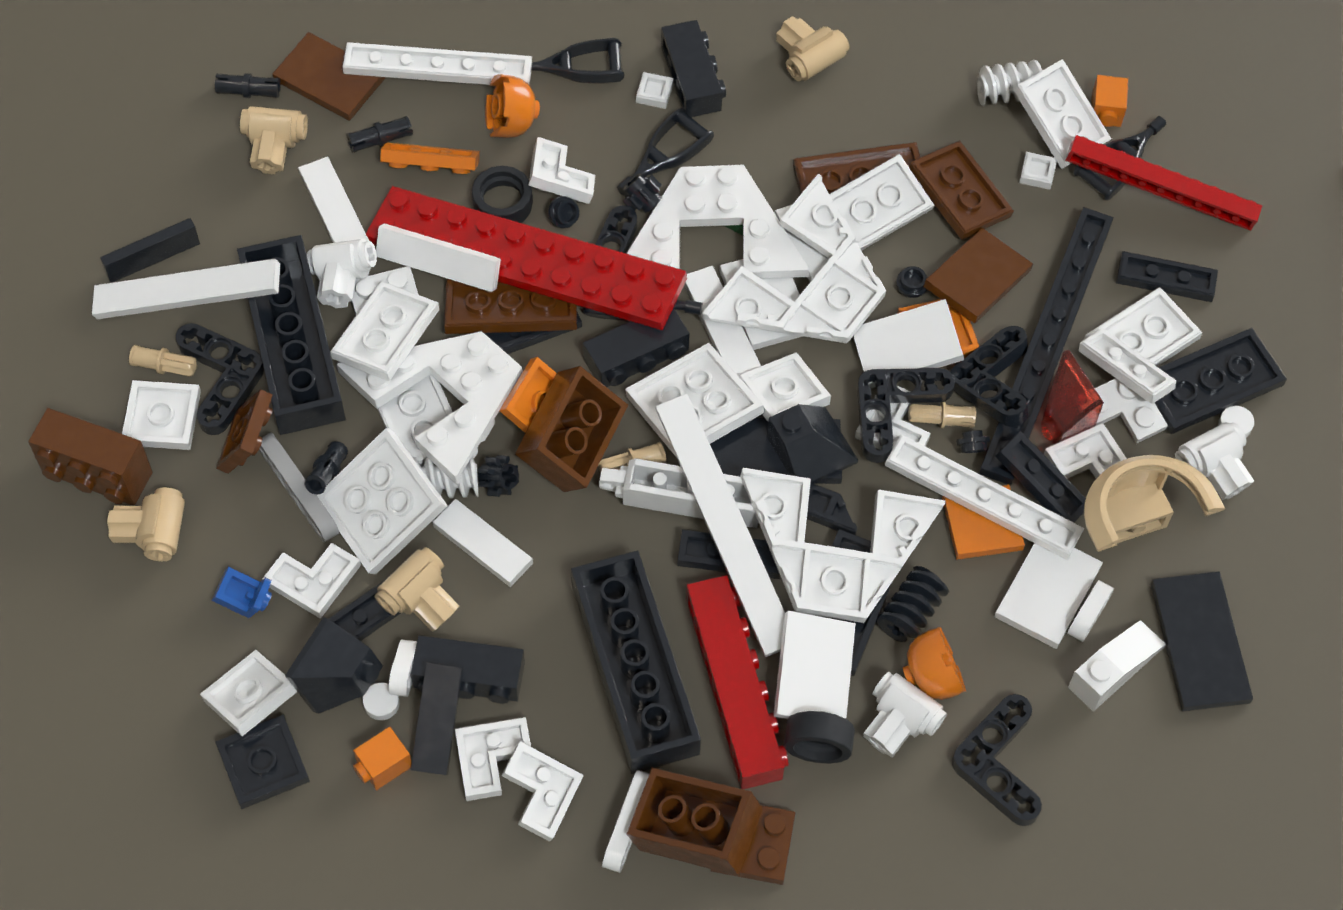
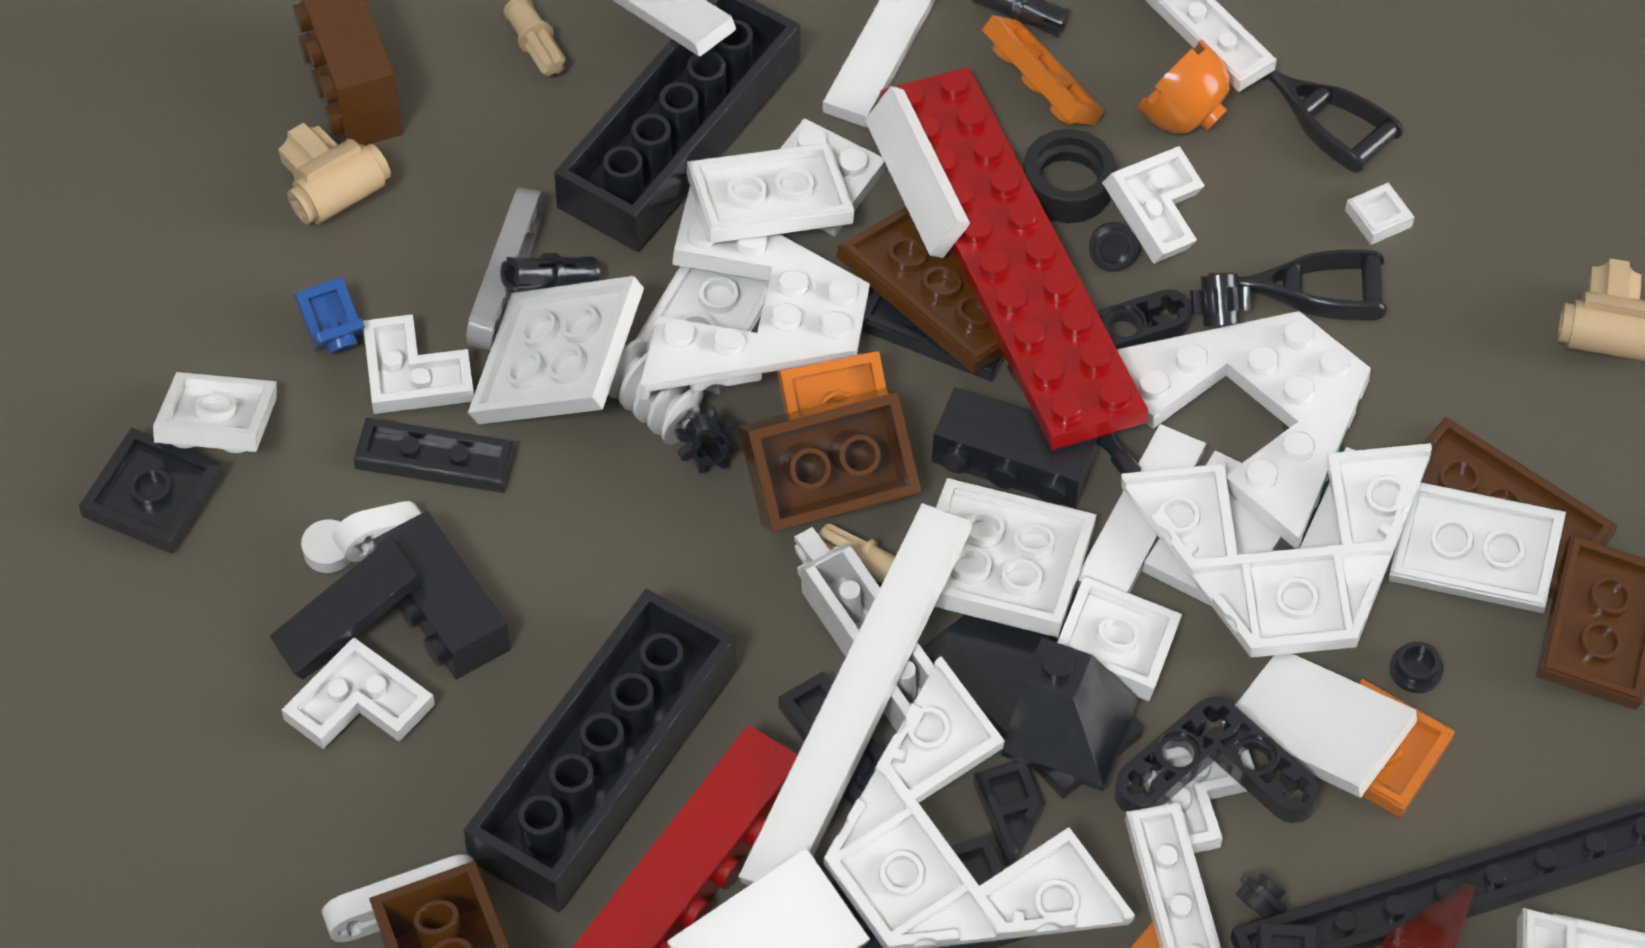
camera: 50 degrees right, 5 degrees down
white plate [122,380,201,450] -> none
black beam [176,323,264,435] -> none
reddish brown plate [216,389,273,474] -> none
black slope [285,617,383,714] -> none
white piece [307,239,377,309] -> none
orange brick [353,727,412,790] -> none
tan piece [375,547,459,632] -> none
white tile [433,499,533,587] -> none
white plate [502,741,584,842] -> none
black brick [661,20,726,117] -> none
tan axle [908,402,976,428] -> none
reddish brown tile [924,228,1033,324] -> none
black beam [951,326,1029,427] -> none

